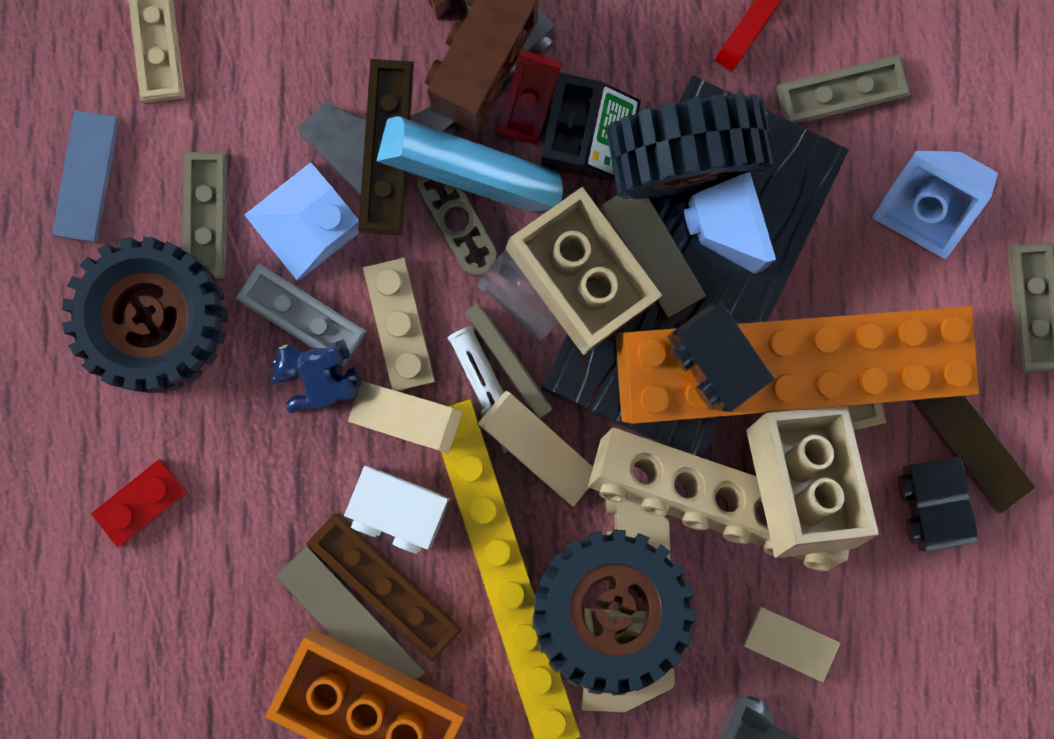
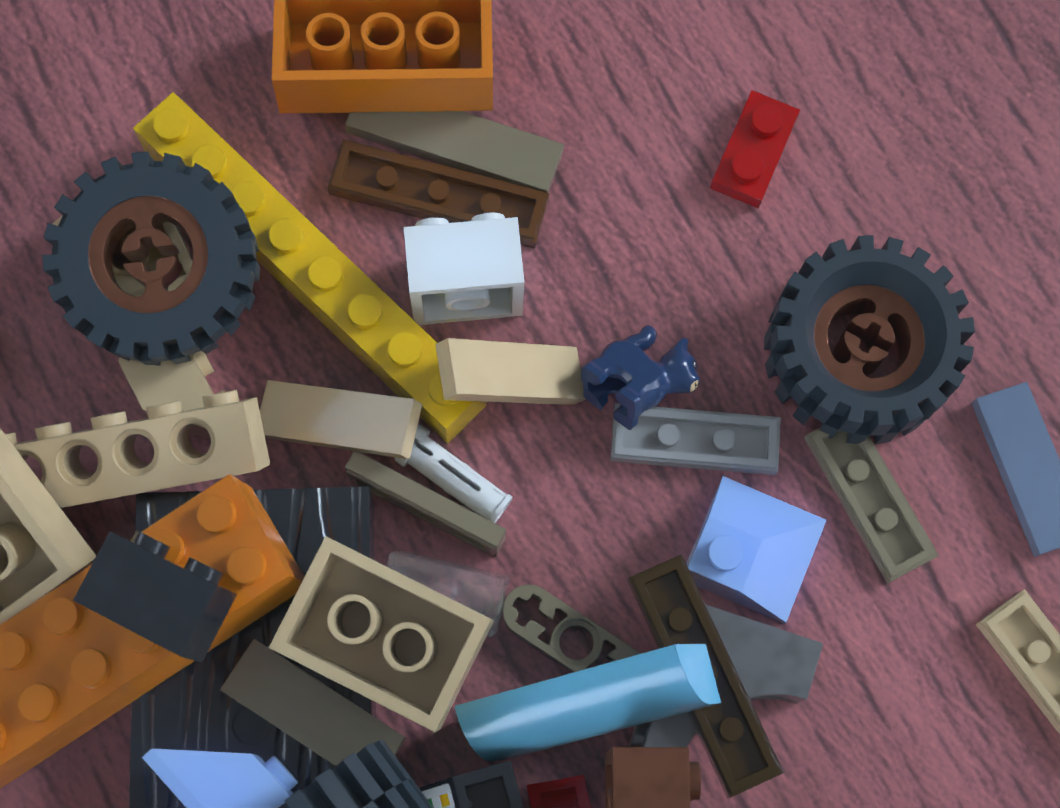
camera: 150 degrees right, 10 degrees down
tan plate [363,258,435,392] -> none

